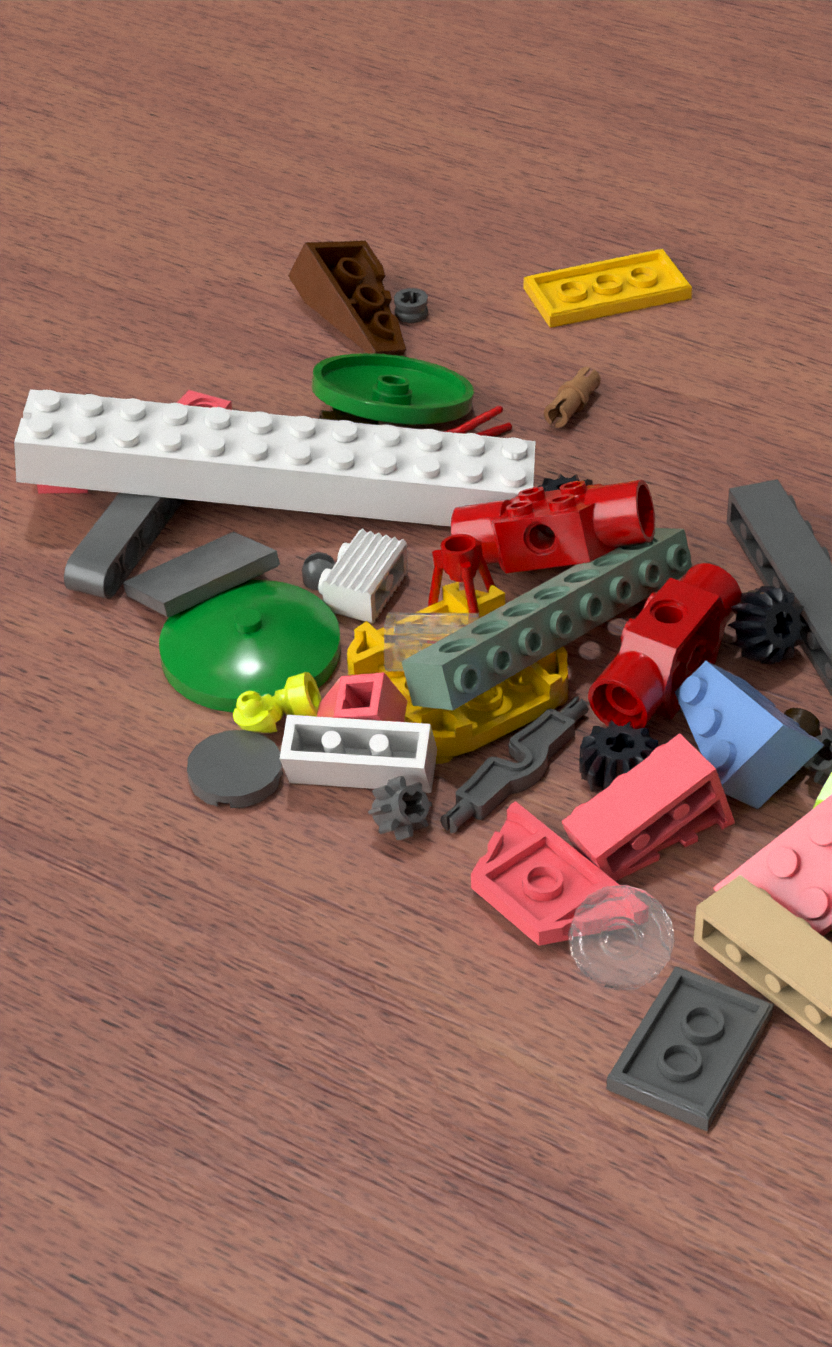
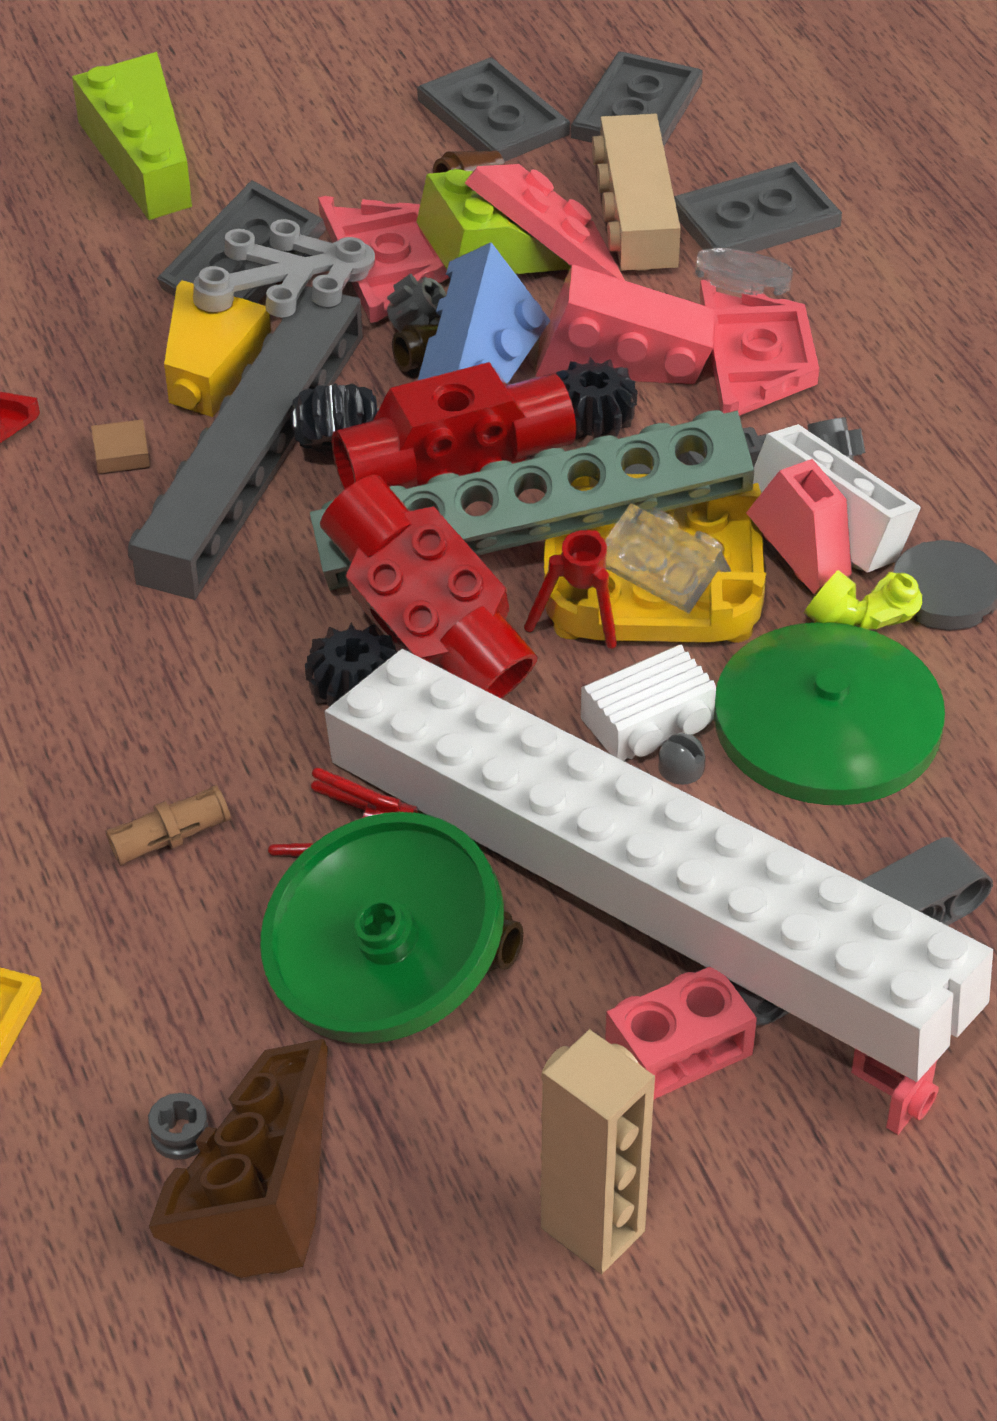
camera: 145 degrees left, 5 degrees up
dark grey tile [123,531,280,618] -> none
none -> tan brick [540,1029,655,1274]

